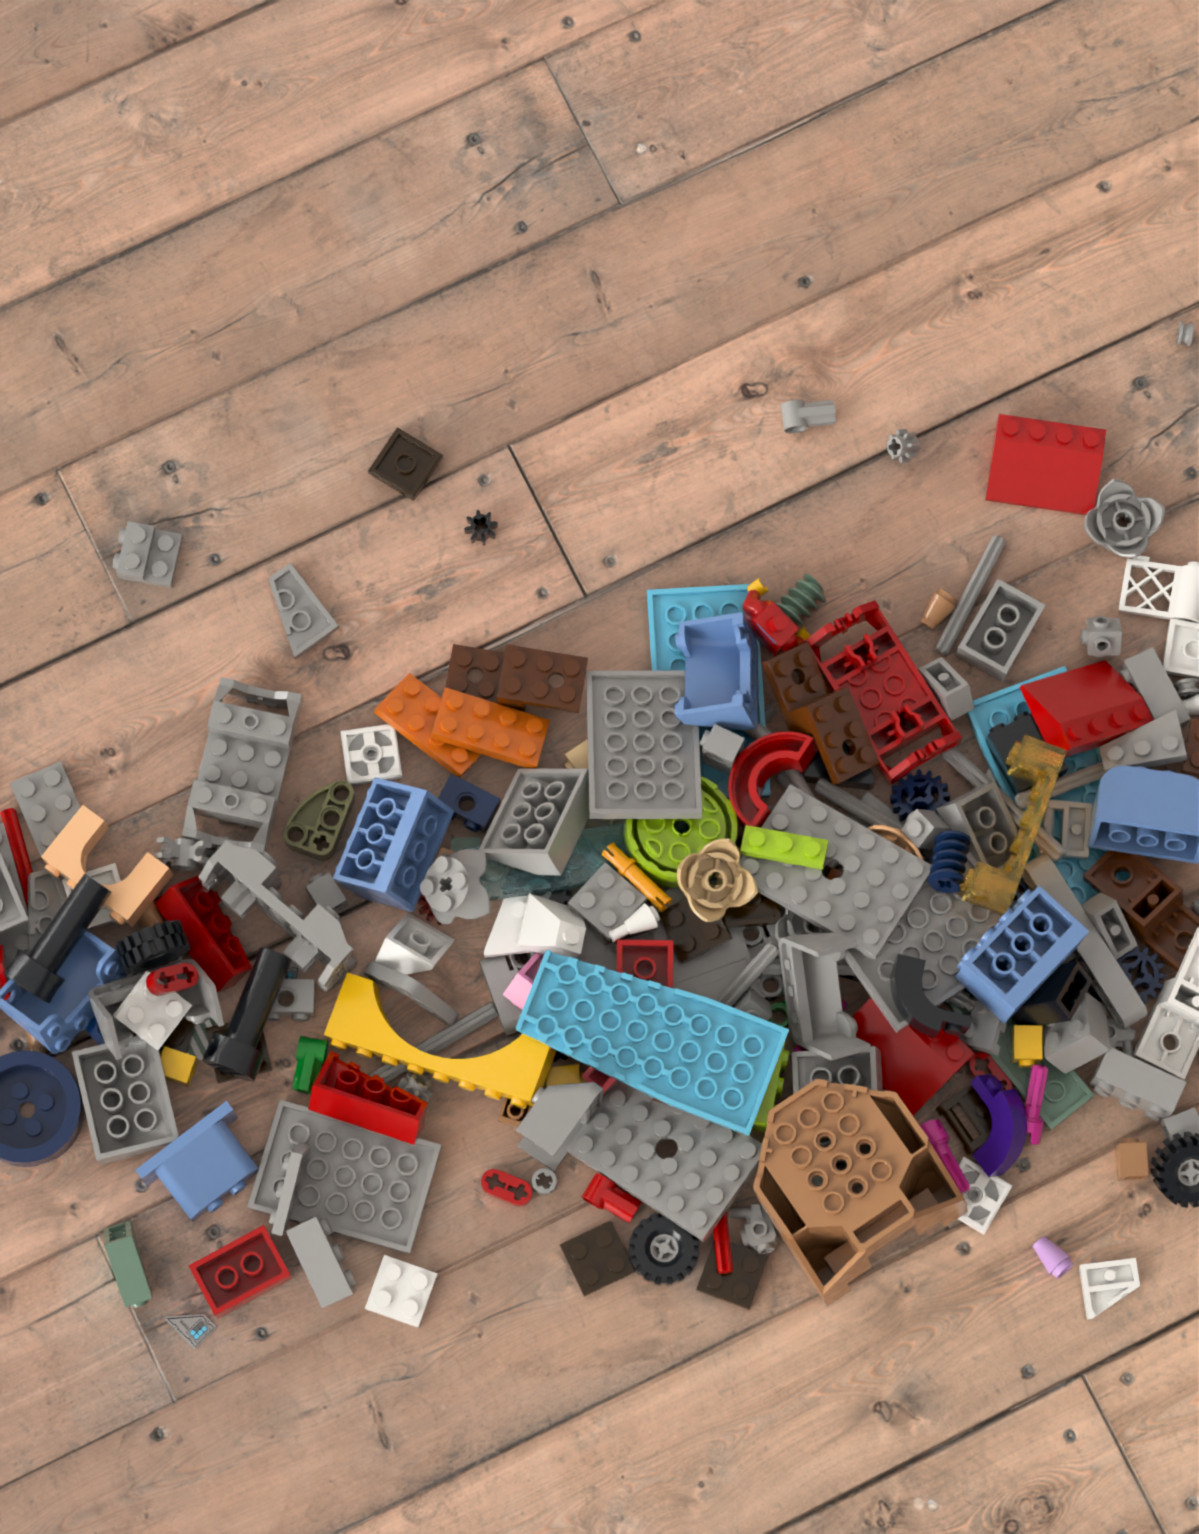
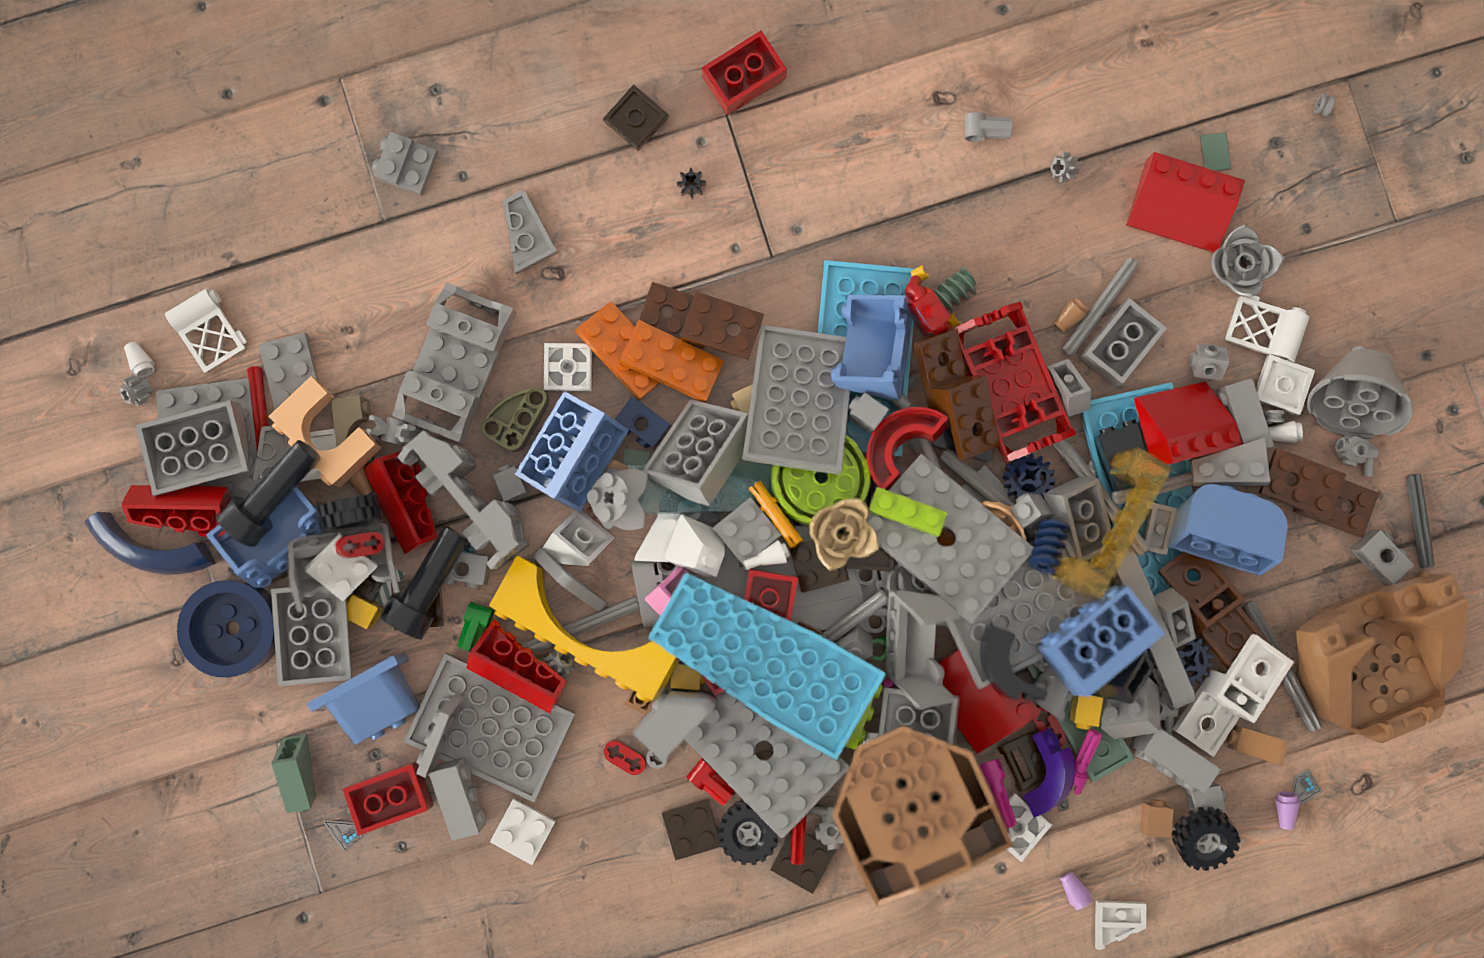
camera: 10 degrees right, 10 degrees up
none -> dark tan arch [331,395,371,447]
none -> red brick [701,30,787,116]
none -> sand green sticker [1200,132,1231,171]

